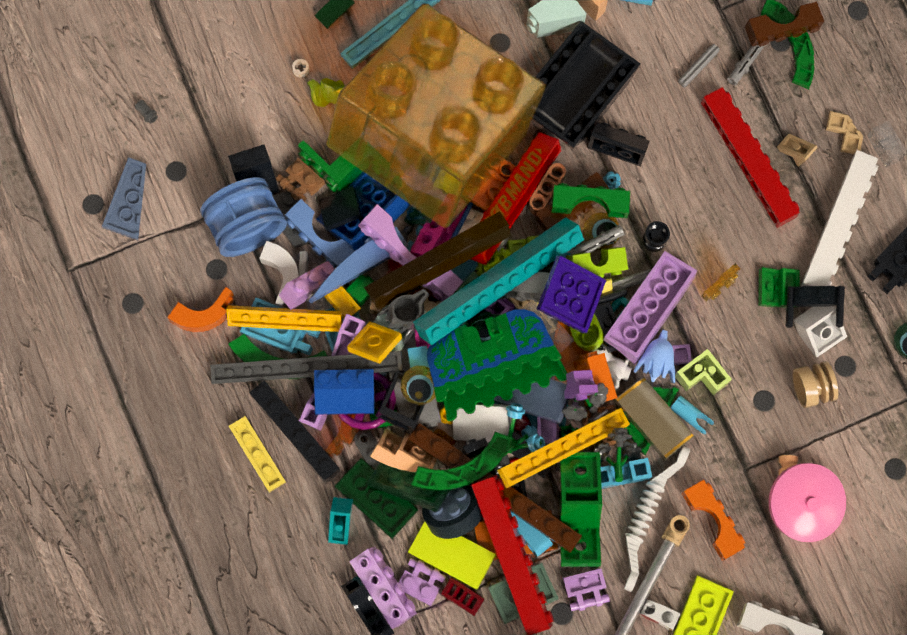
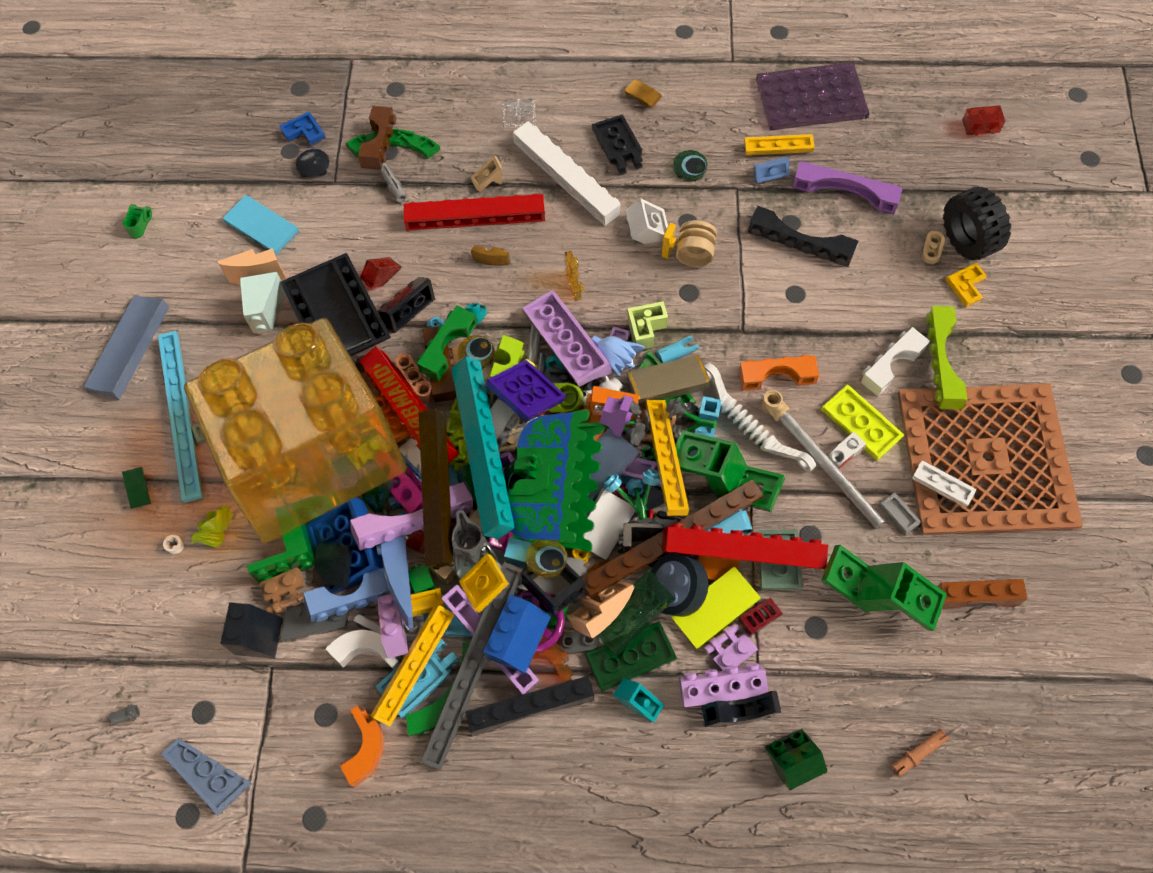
camera: 60 degrees left, 10 degrees down
medium blue wheel [200,177,287,257] -> none
light yellow plate [229,416,286,493] -> none
green tile [411,431,514,490] -> none
lavender plate [563,569,610,611] -> none
light grey pin [569,224,625,254] -> none
black wheel [643,221,670,252] -> none
light grey axle [678,44,720,88] -> none
green slope [758,267,800,308] -> none
bright pink dish [769,463,846,542] -> none
light nougat wheel [778,455,798,476] -> none
black plate [785,286,845,328] -> none
tan tile [826,111,863,155] -> none
none -> clear red slope [360,257,402,288]
none -> teal plate [465,303,488,324]
none -> pearl gold slope [471,244,510,266]
none -> yellow plate [662,223,677,259]
none -> black arch [748,206,859,267]

